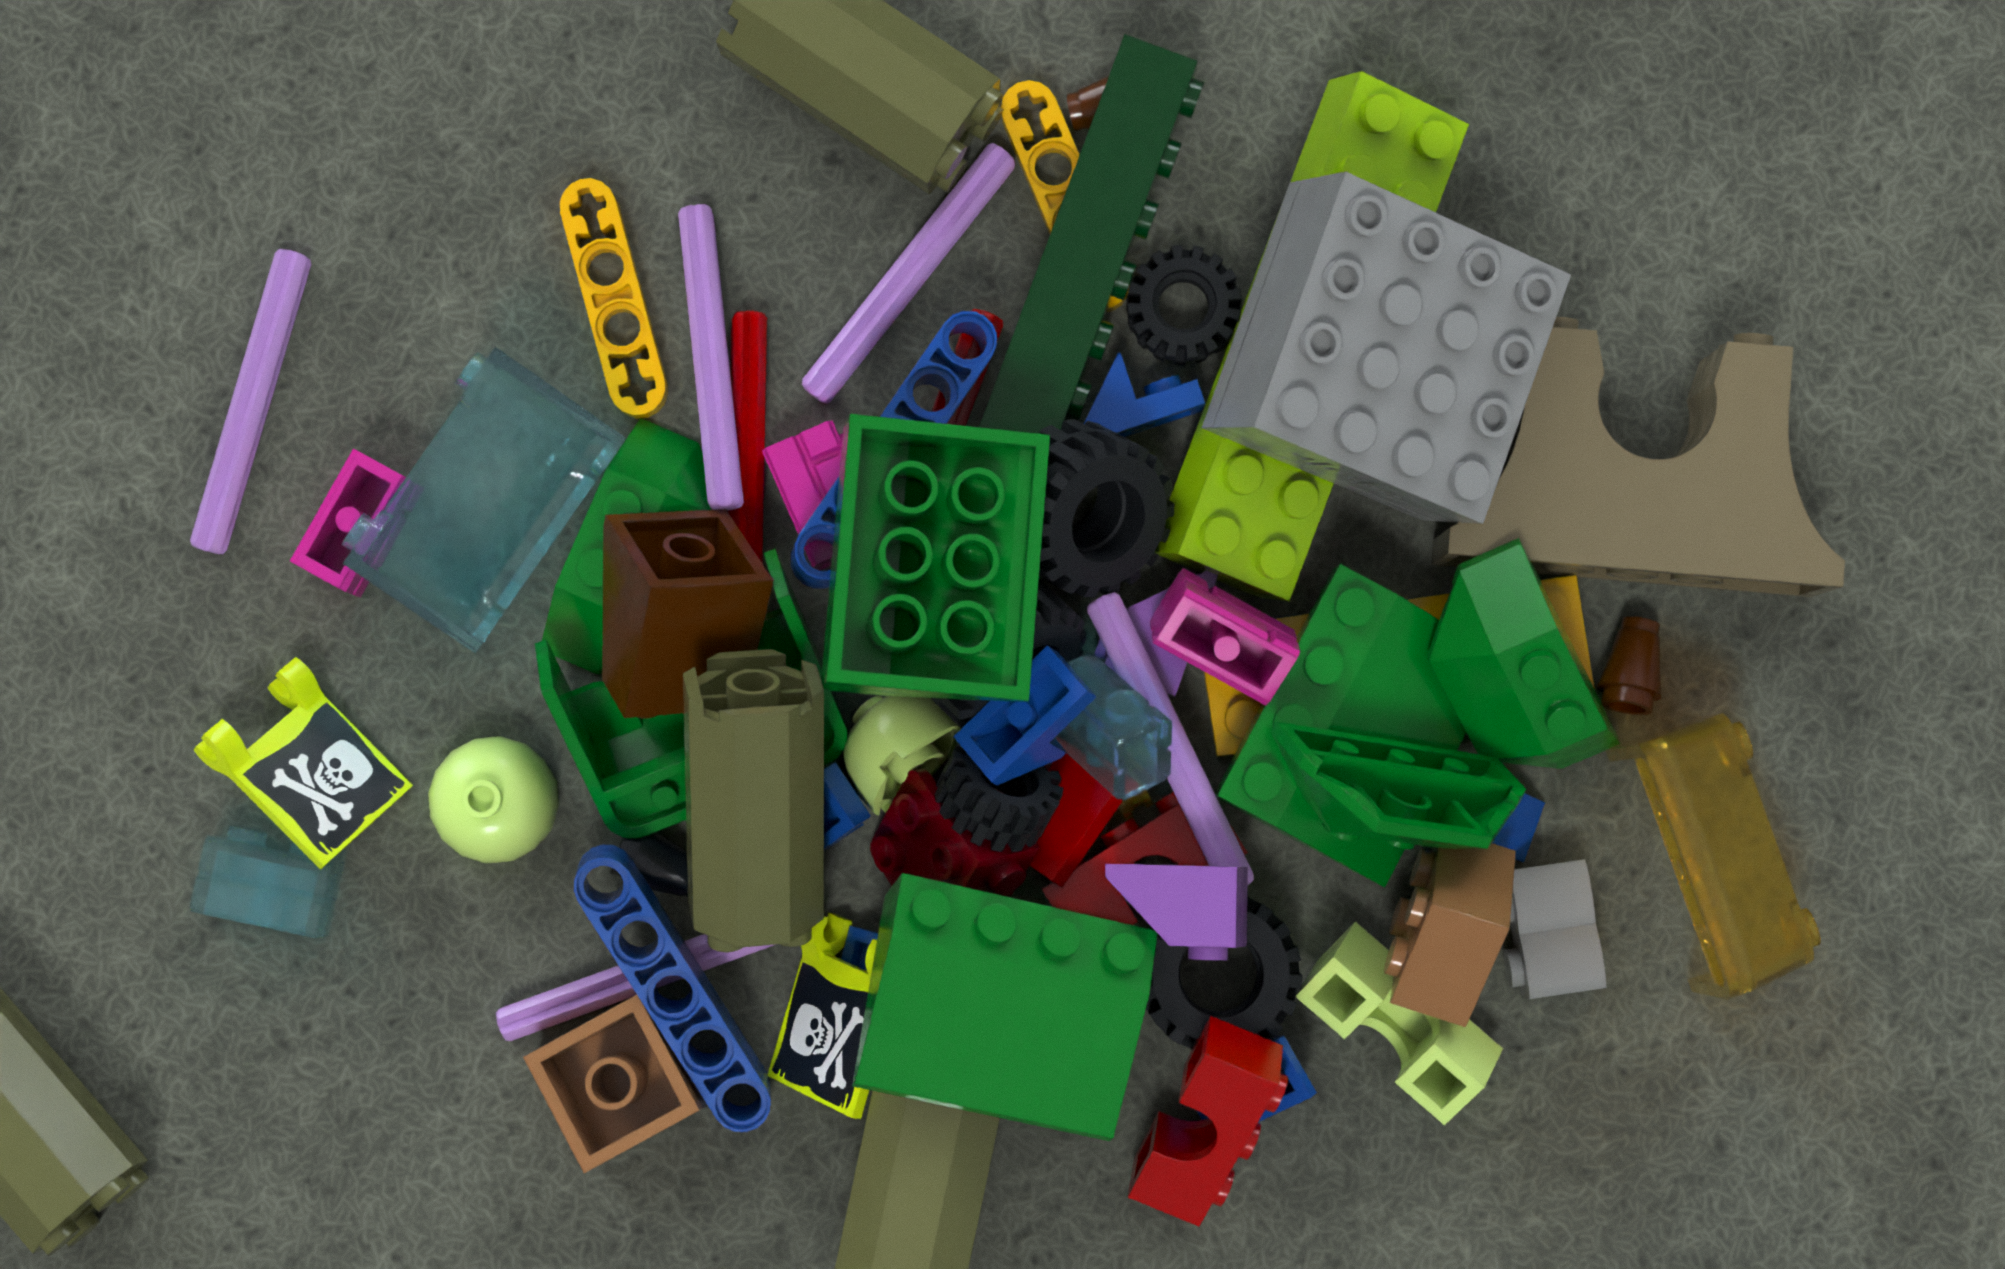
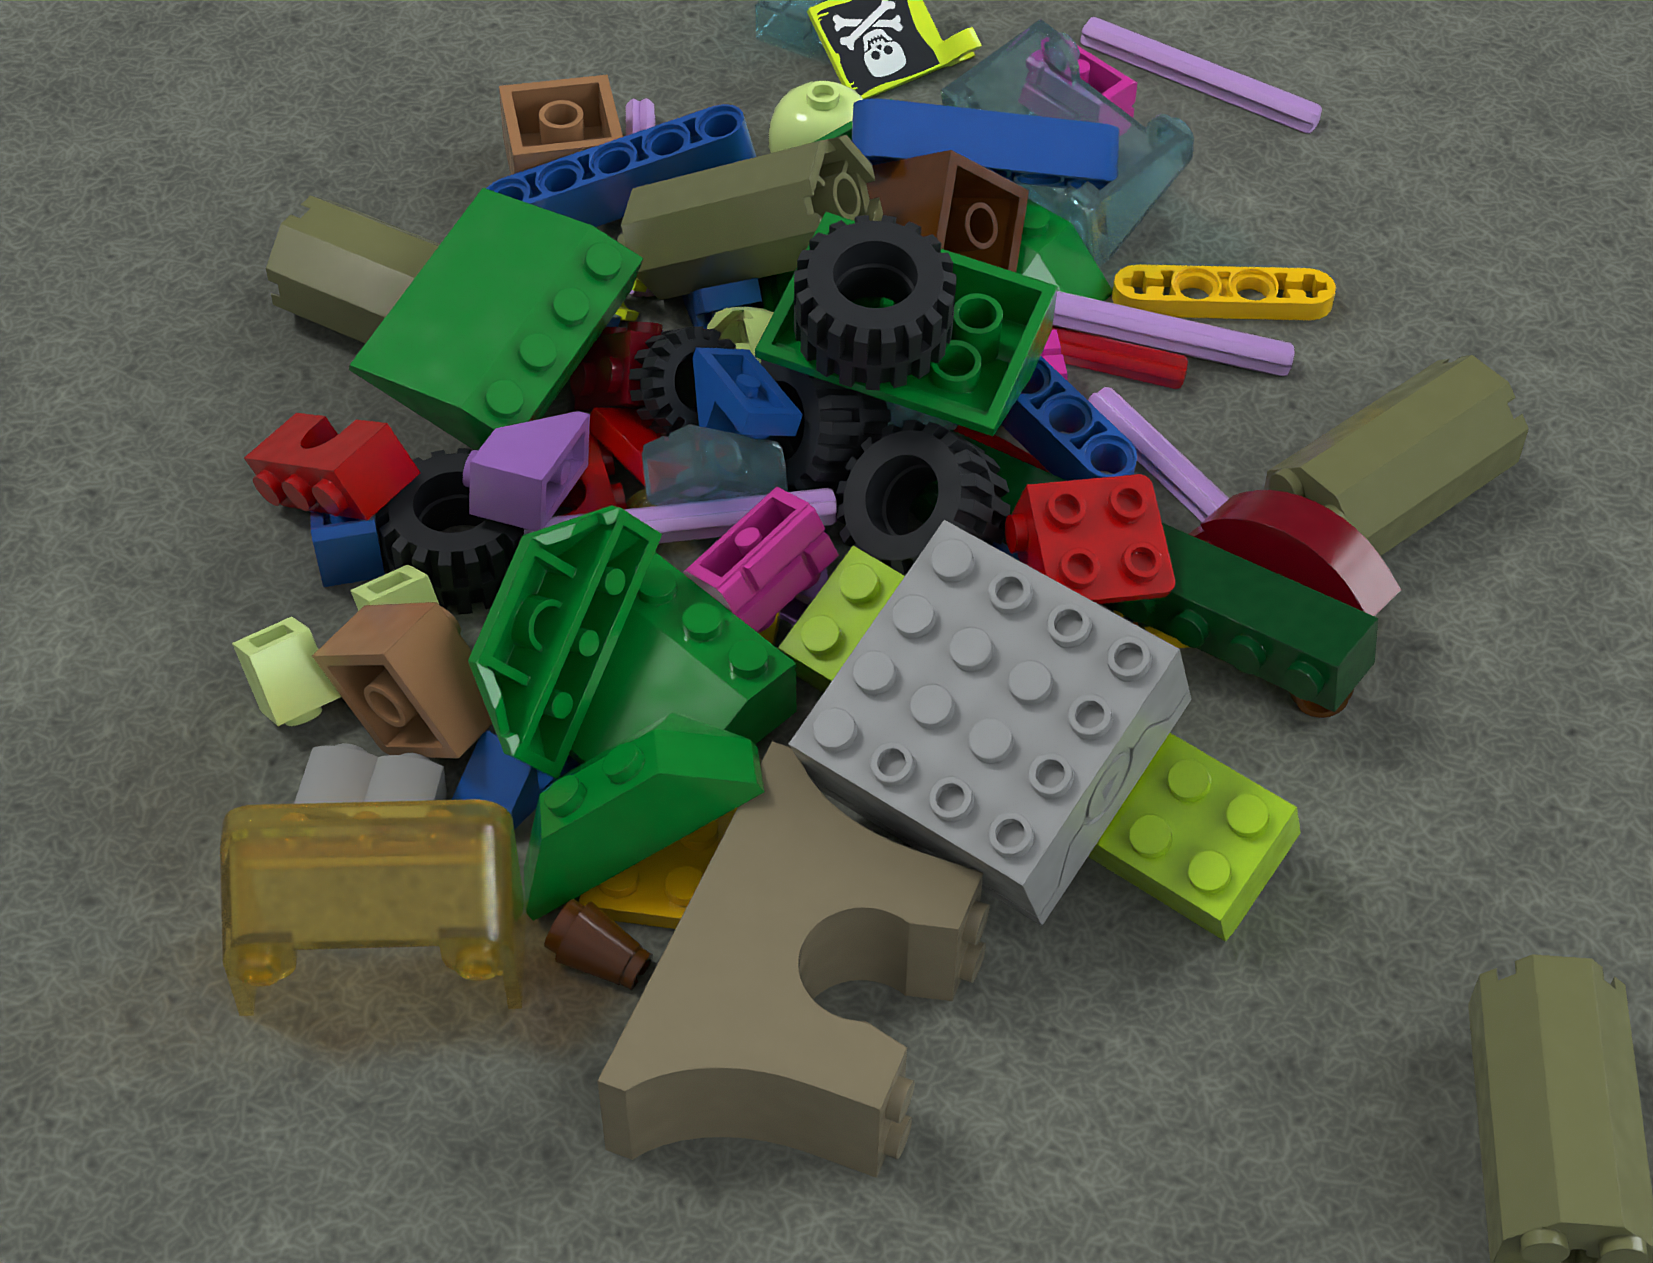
camera: 100 degrees right, 35 degrees down
none -> black tyre [794,215,956,390]
none -> blue beam [852,99,1119,191]
none -> red bracket [1005,474,1175,604]
none -> dark red arch [1188,490,1401,616]

